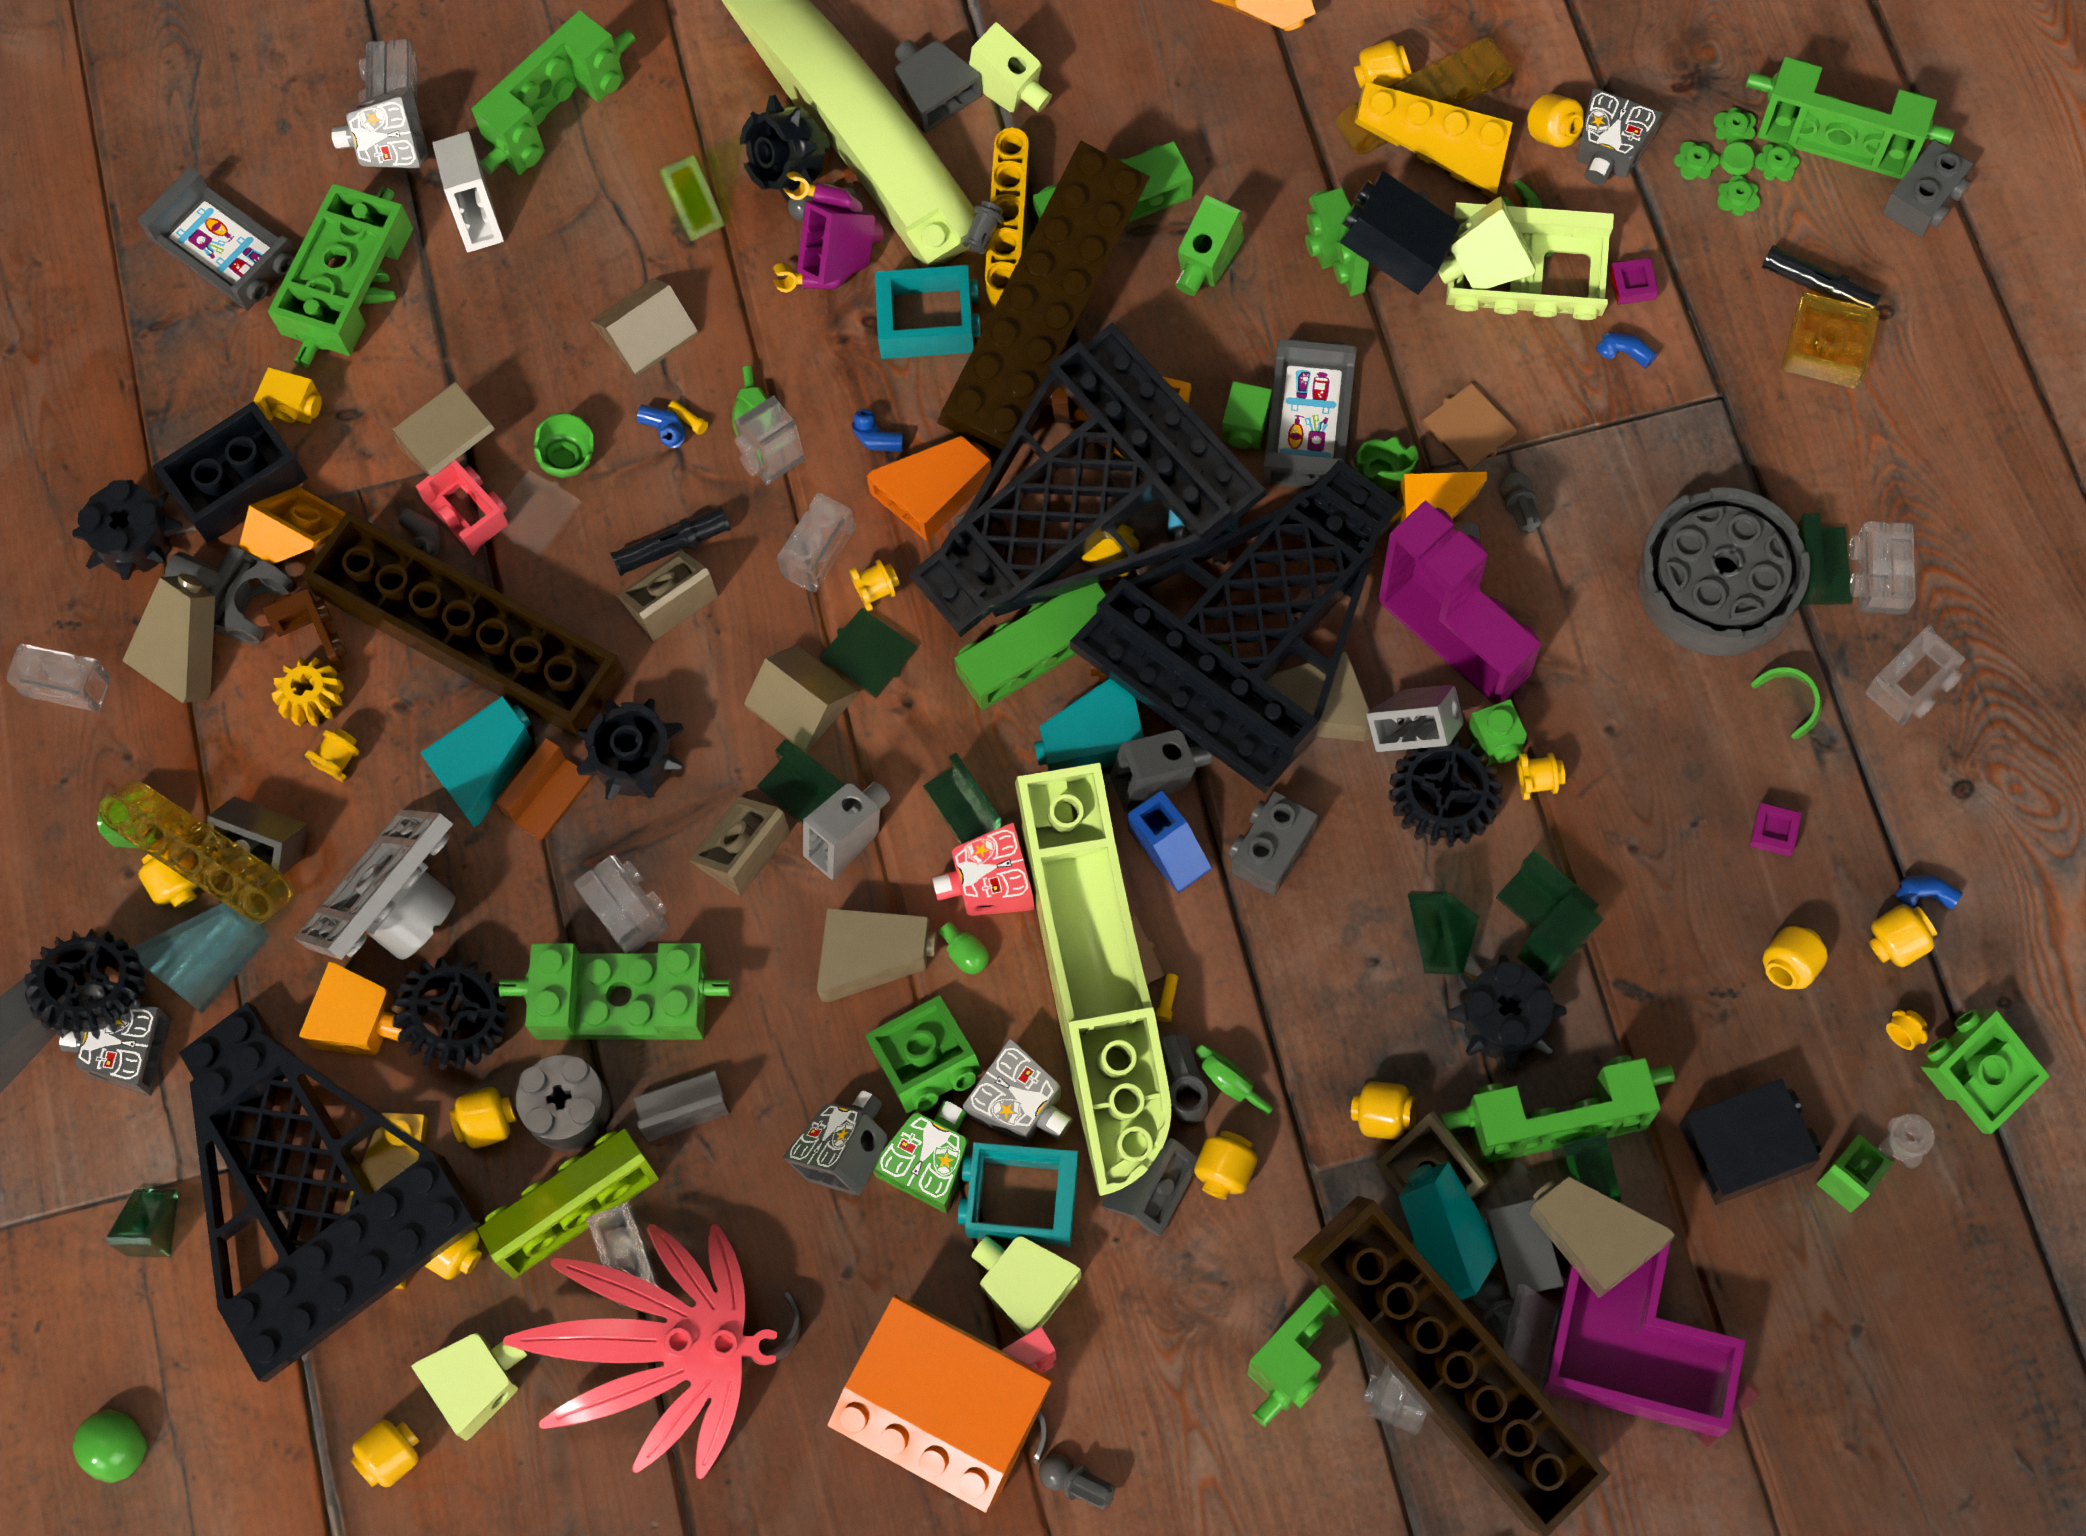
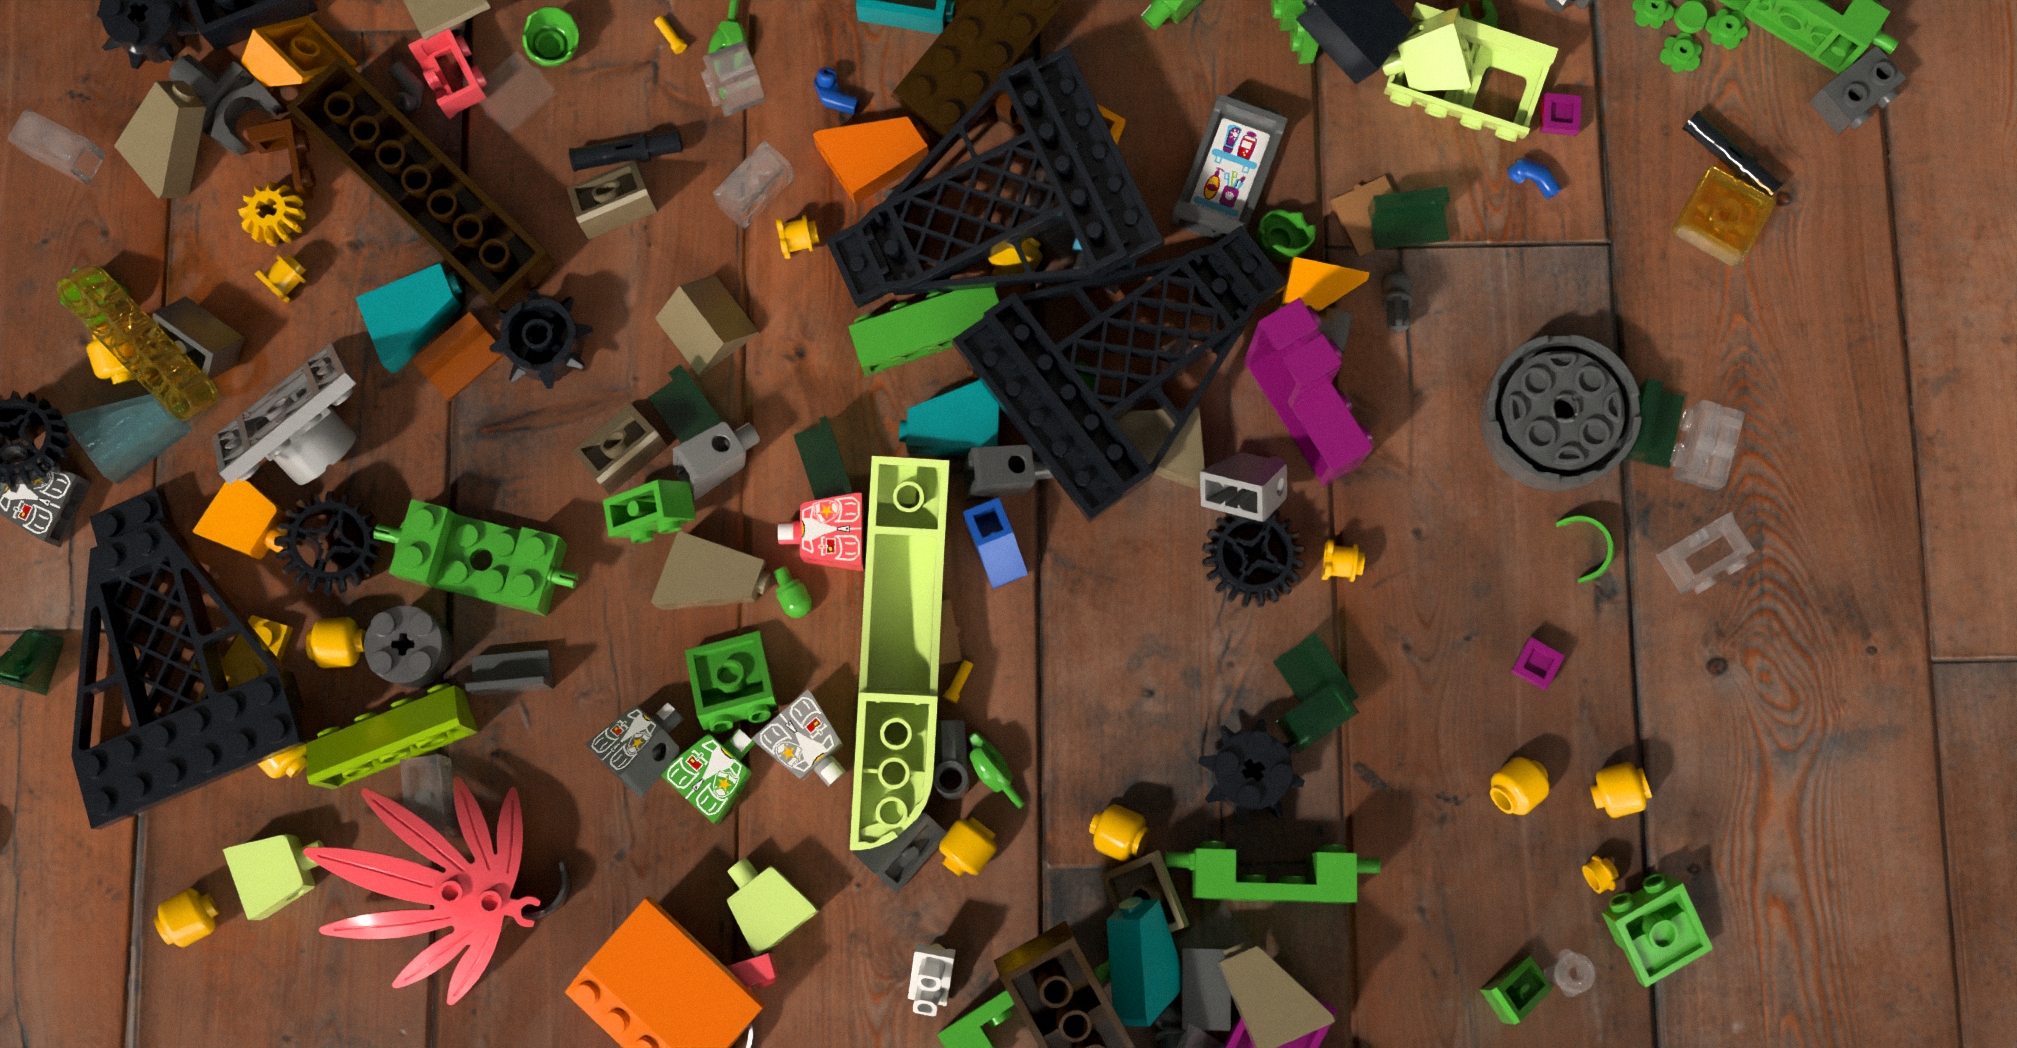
camera: 10 degrees right, 10 degrees up
clear brick [574,854,668,953] -> none
blue arm [637,404,685,448] -> none
clear green piece [820,608,917,699] -> none
teal window [958,1142,1079,1247] -> none
bright green brick [1221,381,1272,449] -> none
dark grey brick [1228,791,1318,897] -> none
clear green slope [1408,891,1479,975] -> none
bright green brick [1467,699,1527,766] -> none
clear green slope [1552,1134,1621,1202] -> none
black brick [1679,1079,1821,1205] -> none
blue arm [1896,874,1963,910] -> none
none -> bright green brick [603,479,696,544]
none -> white hips [908,943,956,1016]
none -> clear green panel [1368,186,1450,250]

